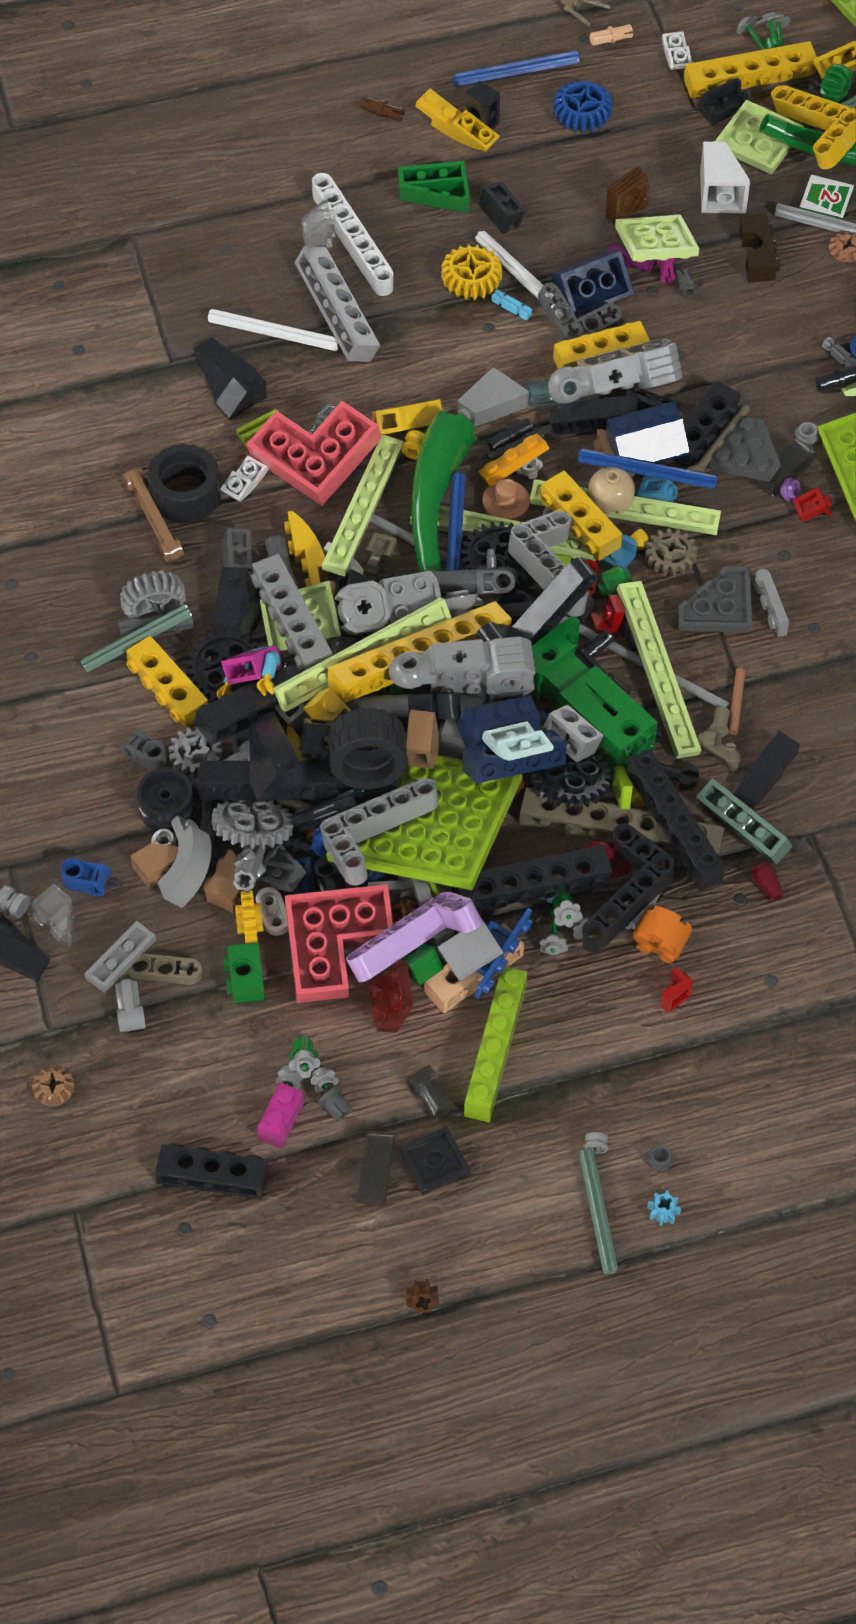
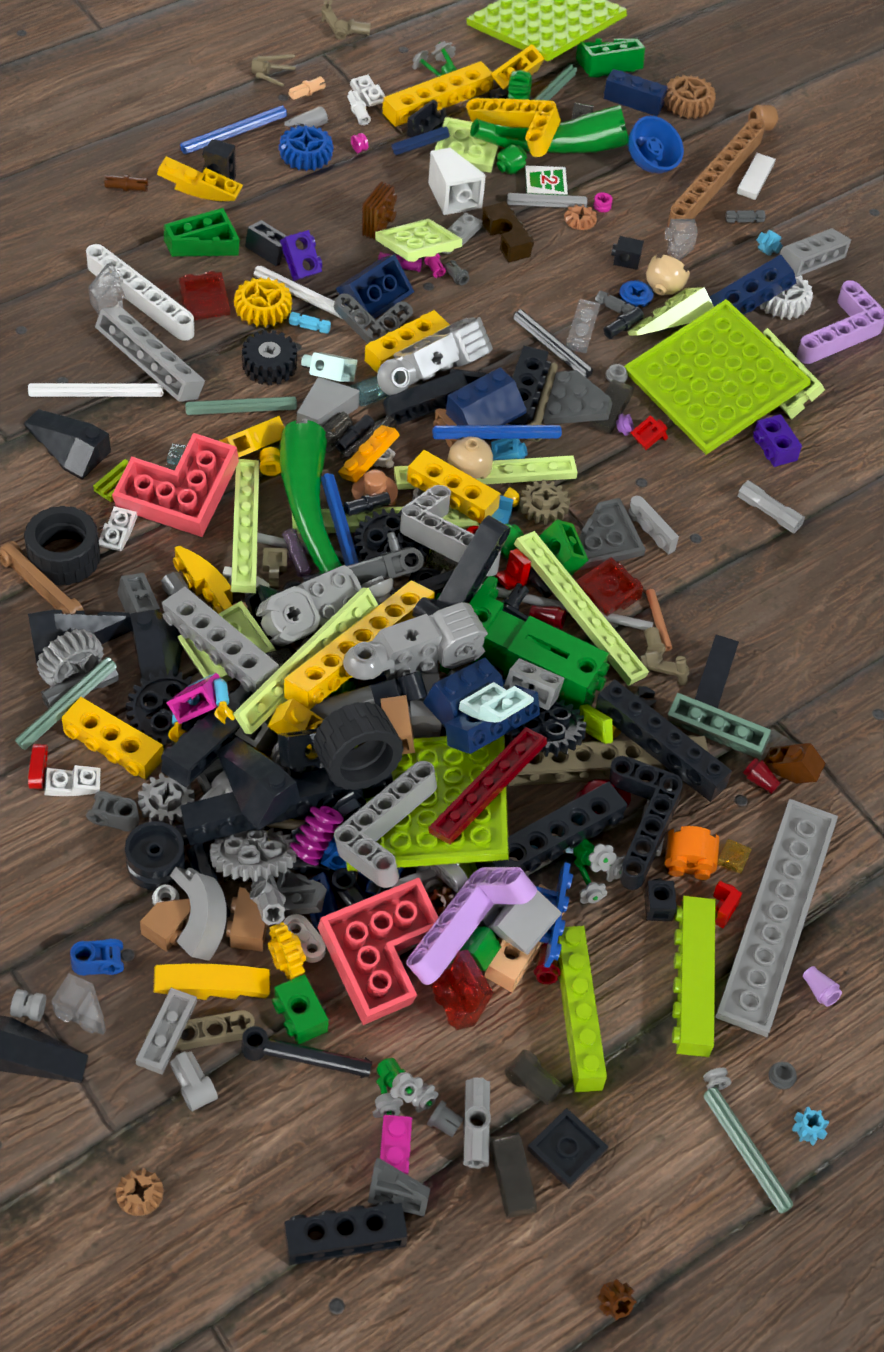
camera: 25 degrees left, 5 degrees down
none -> black wedge [28,610,132,667]
none -> red beam [28,744,48,789]
none -> white slope [44,765,101,796]
none -> yellow slope [154,964,270,1000]
none -> clear red plate [179,271,231,320]
none -> sand green axle [185,396,297,415]
none -> black piece [241,1026,373,1079]
none -> black wheel [242,330,297,385]
none -> dark purple brick [280,230,323,282]
none -> clear purple pin [282,529,312,577]
none -> light grey piece [284,106,328,128]
none -> magenta piece [290,806,343,866]
none -> light aqua torso [301,352,358,382]
none -> clear smoke piece [319,412,353,453]
none -> black pin [343,491,391,517]
none -> white axle [347,90,371,125]
none -> dark pink bush [351,133,369,153]
none -> dark grey wing [368,1158,430,1216]
none -> dark blue axle [392,126,450,155]
none -> dark red tile [428,727,547,845]
none -> light grey plate [442,213,483,254]
none -> light grey piece [463,1077,491,1169]
none -> green head [496,144,527,175]
none -> axle [514,309,593,378]
none -> dark red cone [529,605,566,629]
none -> dark red cone [534,943,561,985]
none -> green brick [539,519,589,576]
none -> clear plate [566,299,600,353]
none -> clear red plate [576,557,643,617]
none -> black brick [644,878,677,921]
none -> lime brick [672,896,715,1057]
none -> light grey plate [715,799,838,1037]
none -> clear yellow plate [718,839,752,874]
none -> reddish brown slope [764,743,826,784]
none -> lavender cone [803,966,842,1006]

